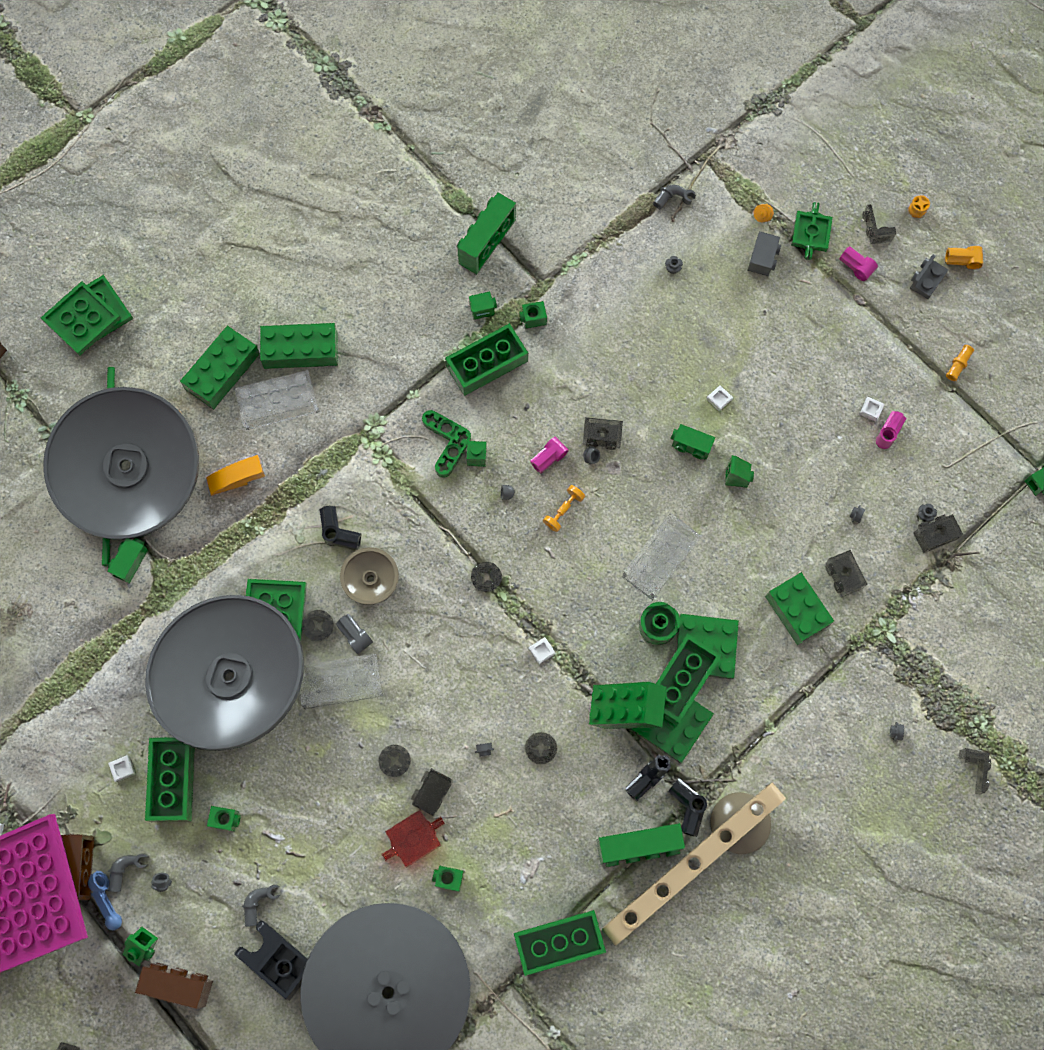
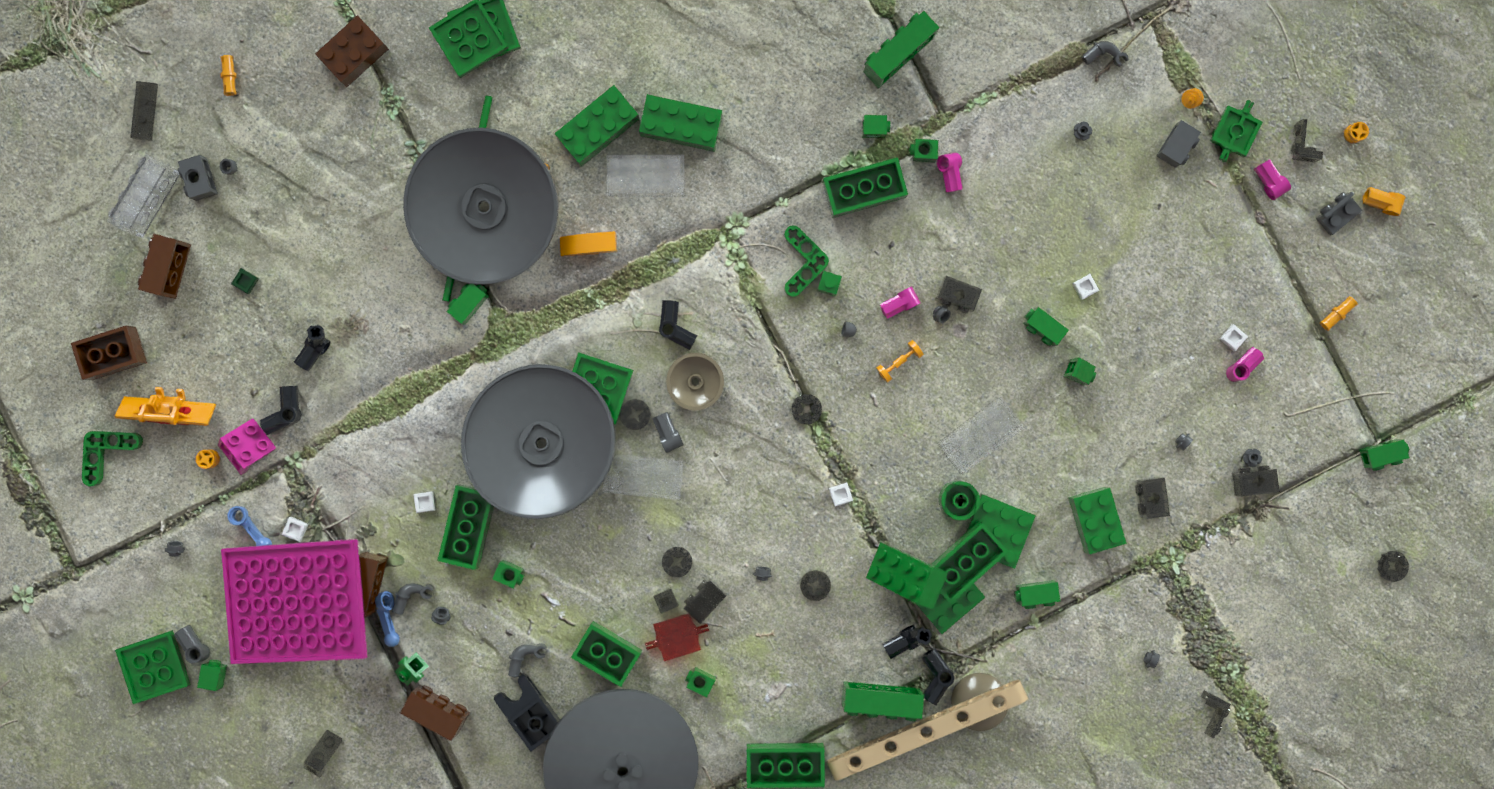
camera: 15 degrees right, 15 degrees up
none -> green brick [571,621,642,687]
none -> clear smoke tile [653,588,679,614]
none -> dark pink piece [936,153,962,192]
none -> green brick [1014,580,1060,609]

